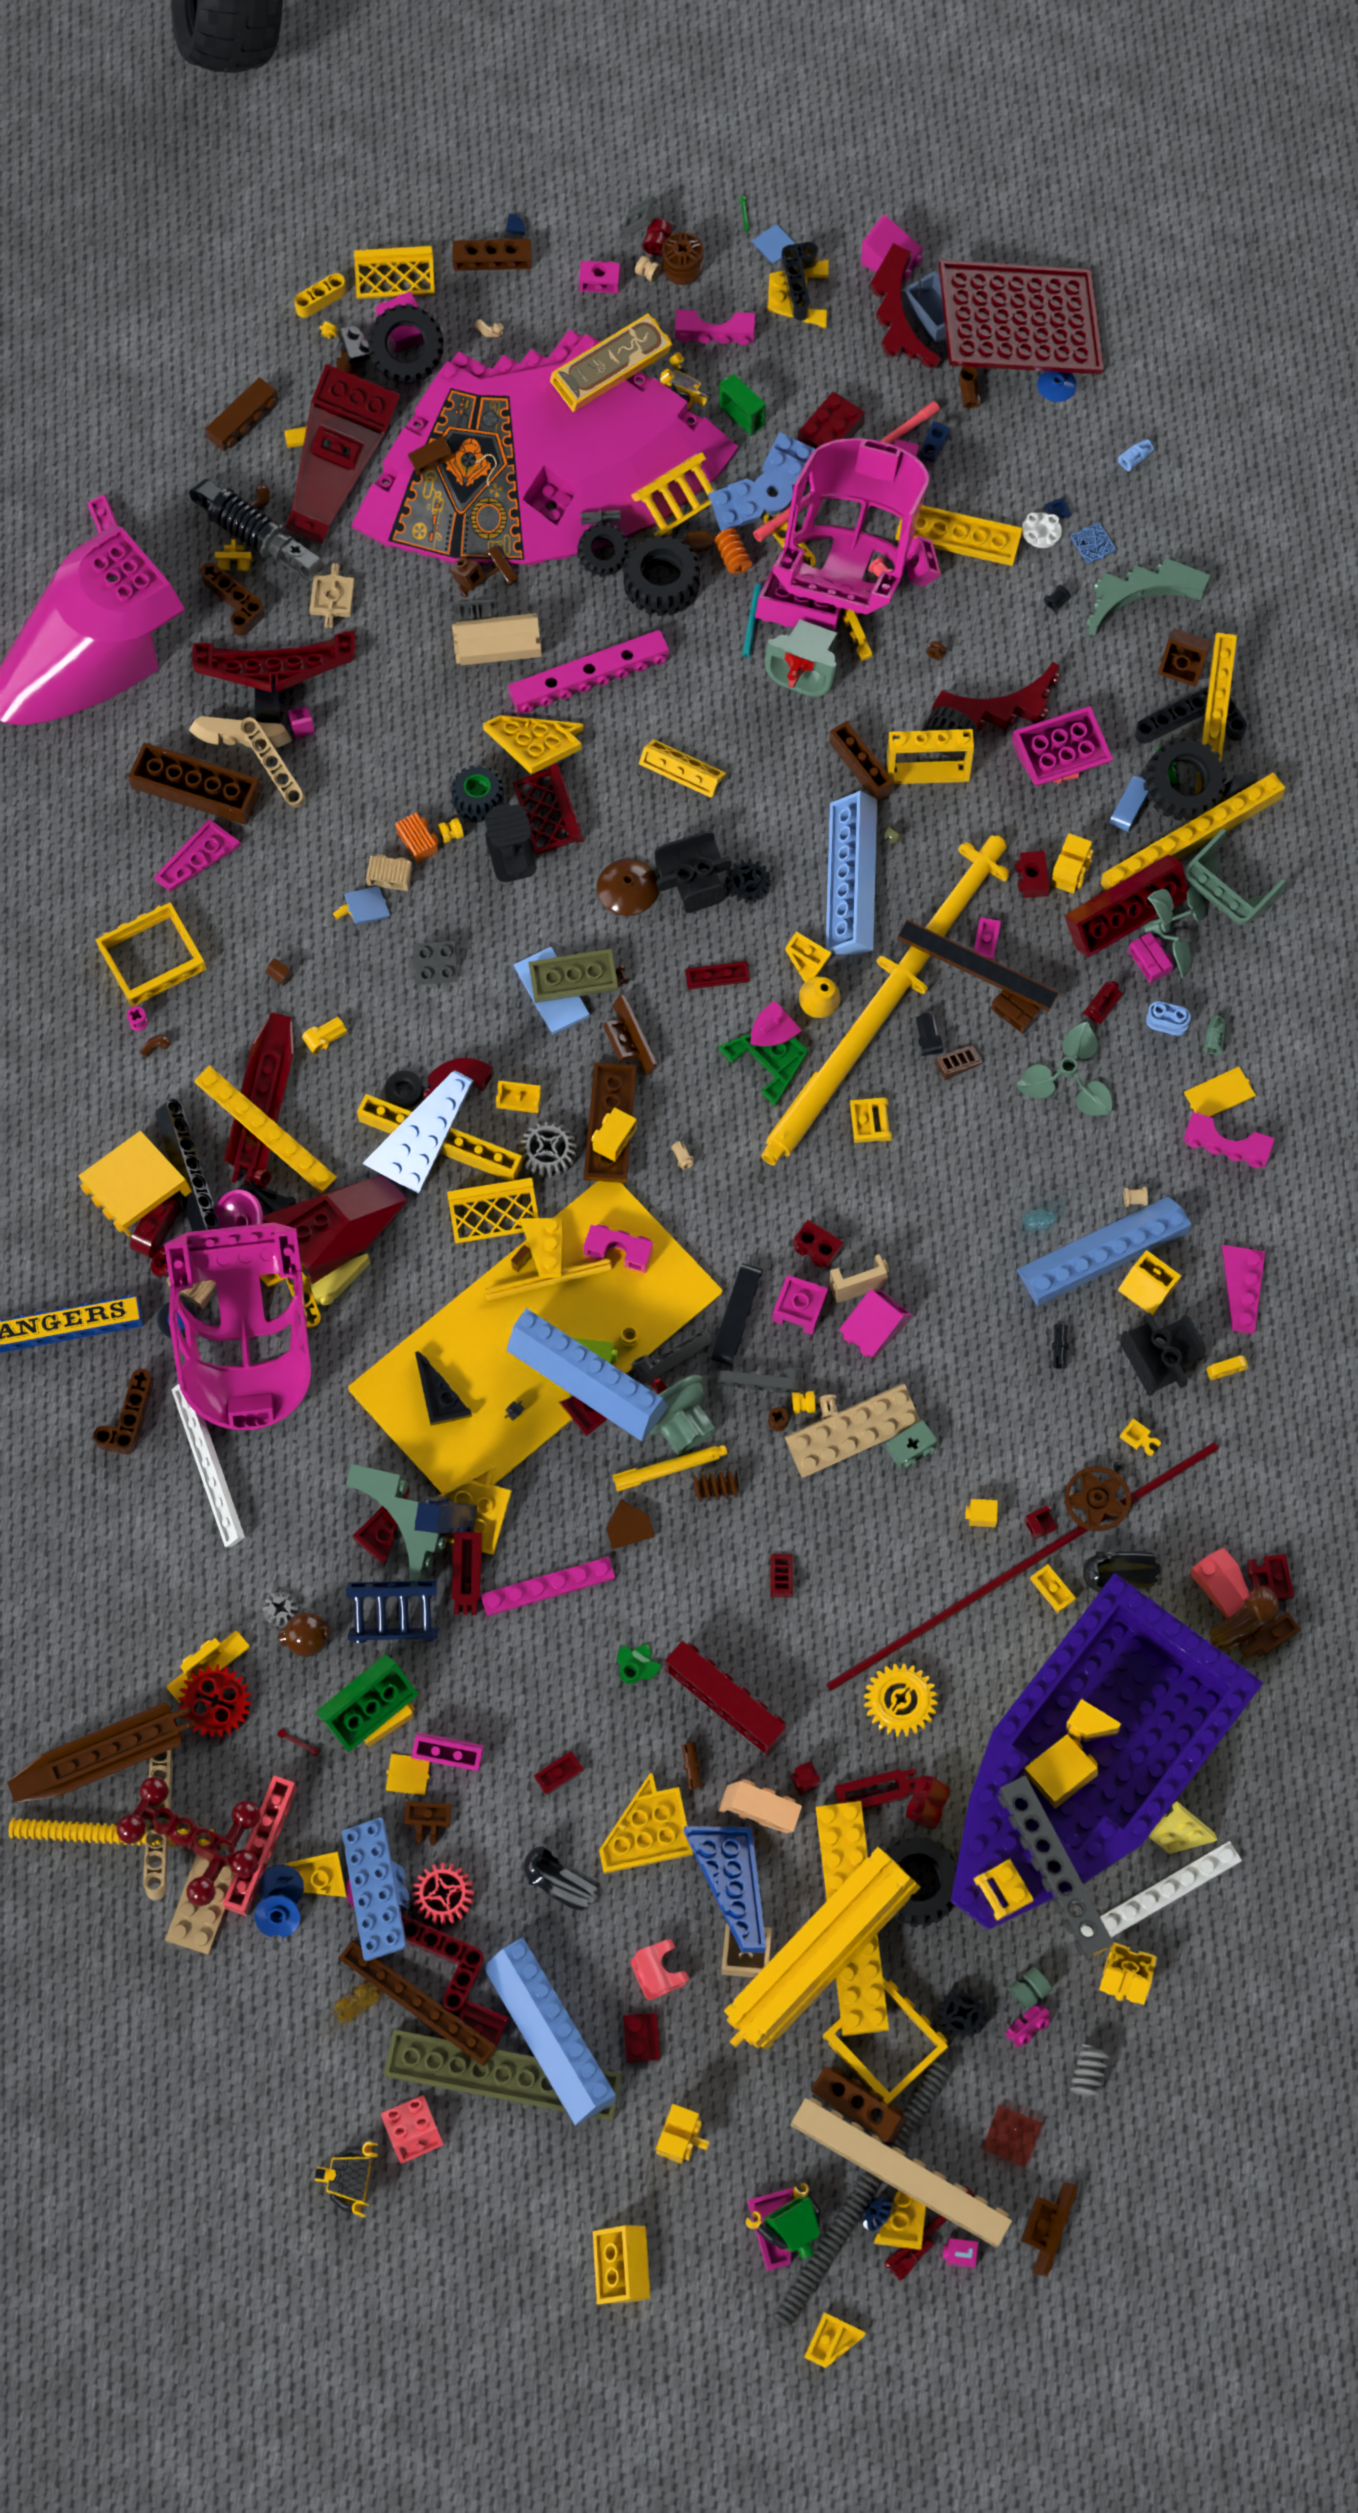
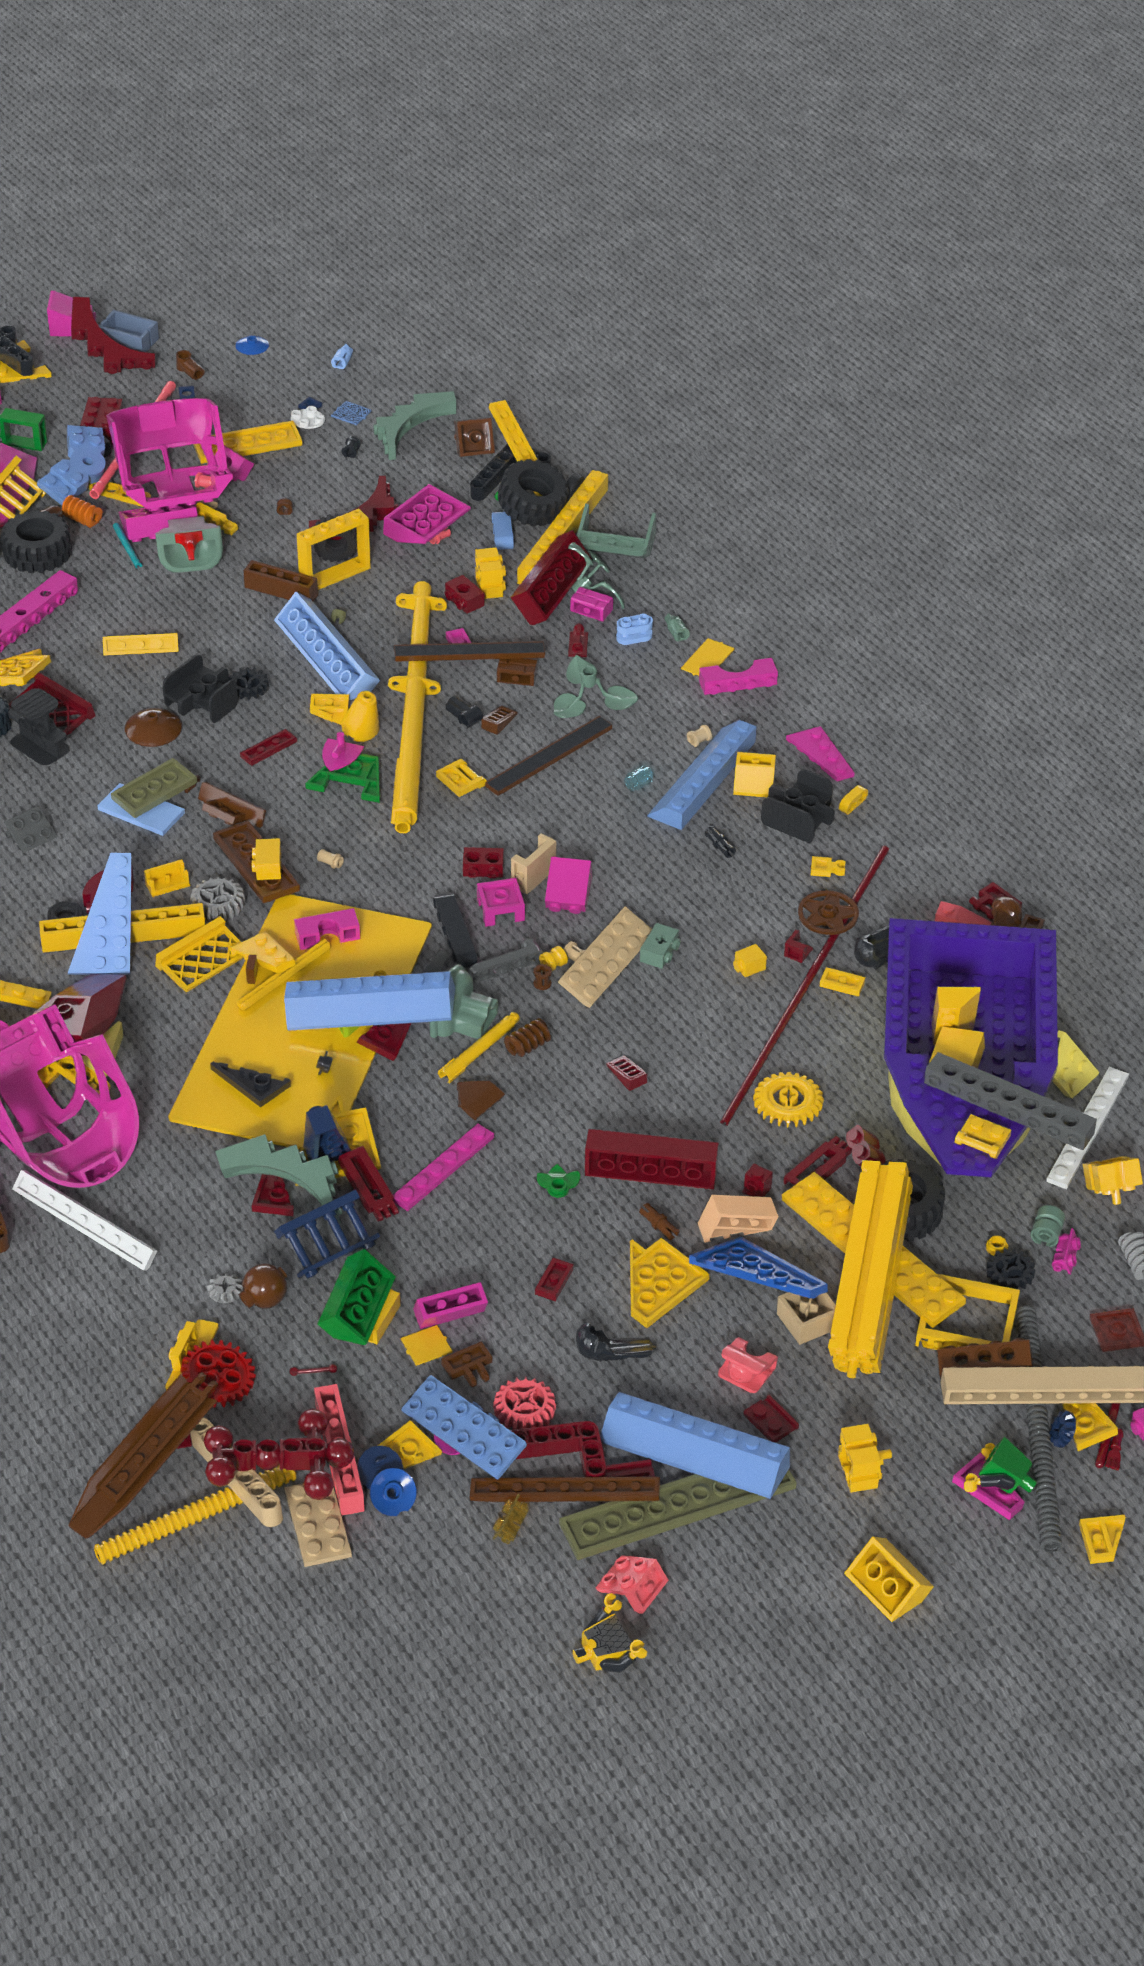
camera: 35 degrees left, 25 degrees down
dark red plate [938,260,1104,375] -> none
none -> black tile [485,716,612,796]
none -> yellow plate [986,1236,1008,1256]

